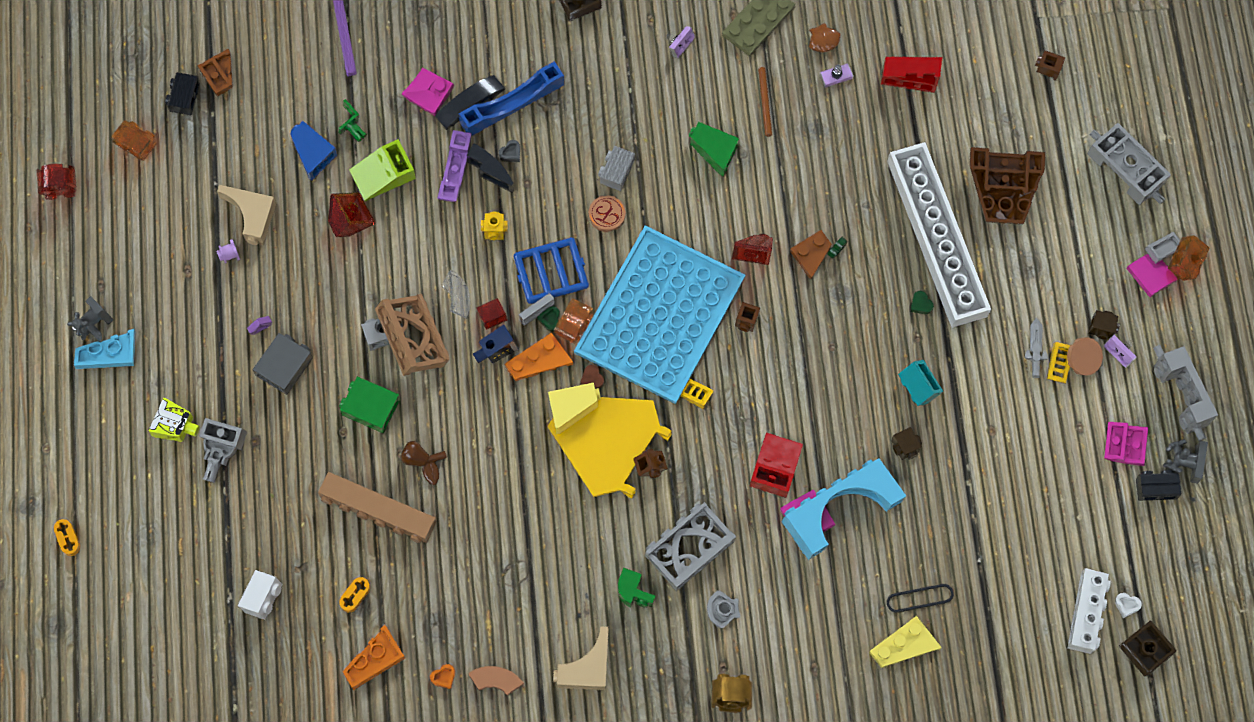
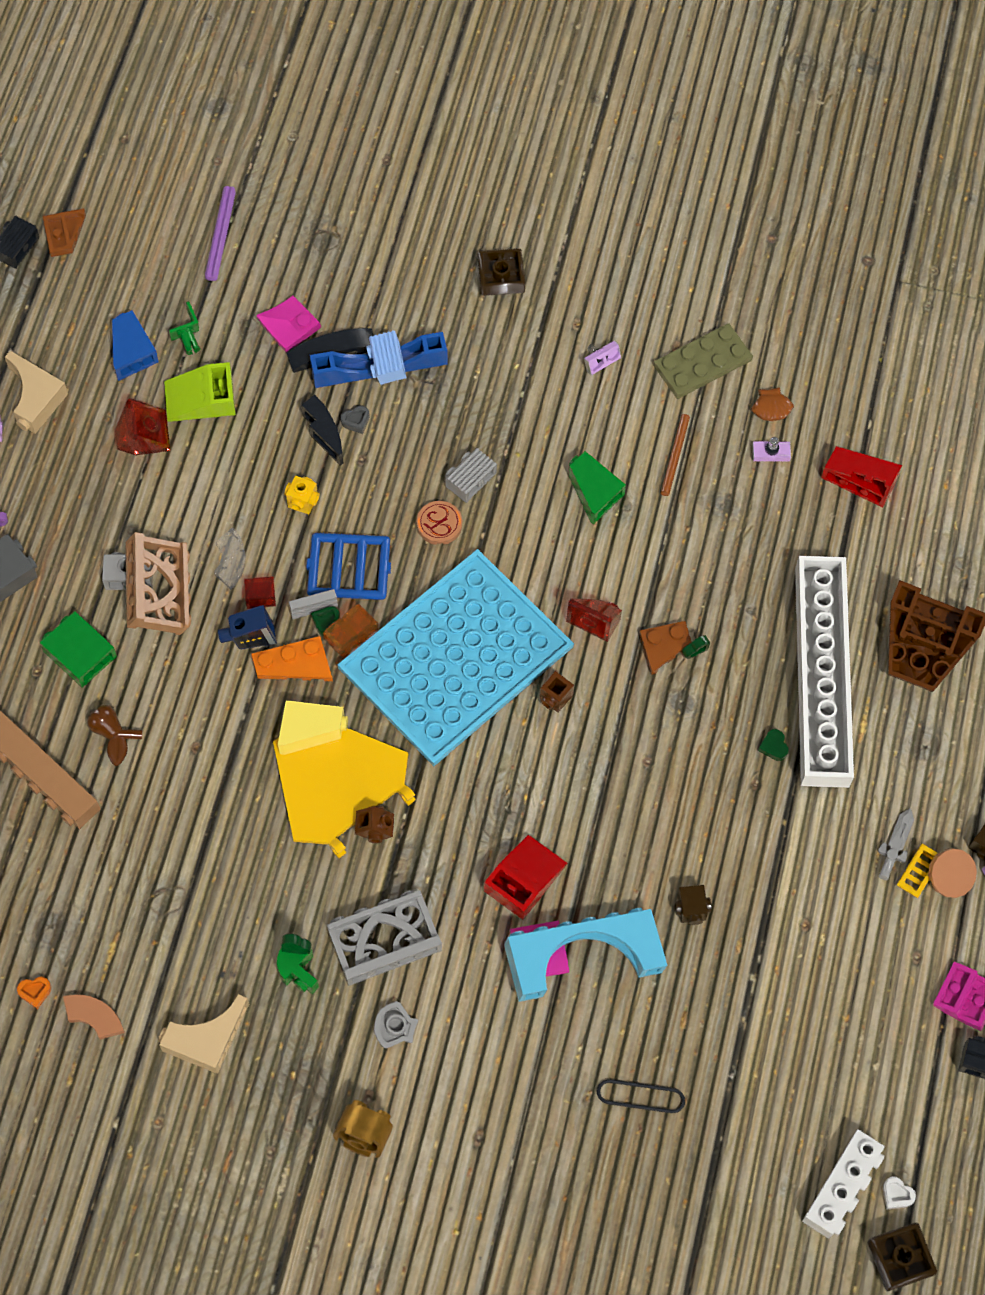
camera: 20 degrees right, 5 degrees down
medium lavender slope [438,130,472,203] -> none
copper tile [580,364,604,389] -> none
yellow slope [680,379,714,409] -> none
light yellow wing [869,616,942,668] -> none
teal brick [898,360,944,406] -> none
none -> dark green tile [281,934,312,954]
none -> light blue brick [367,330,407,385]

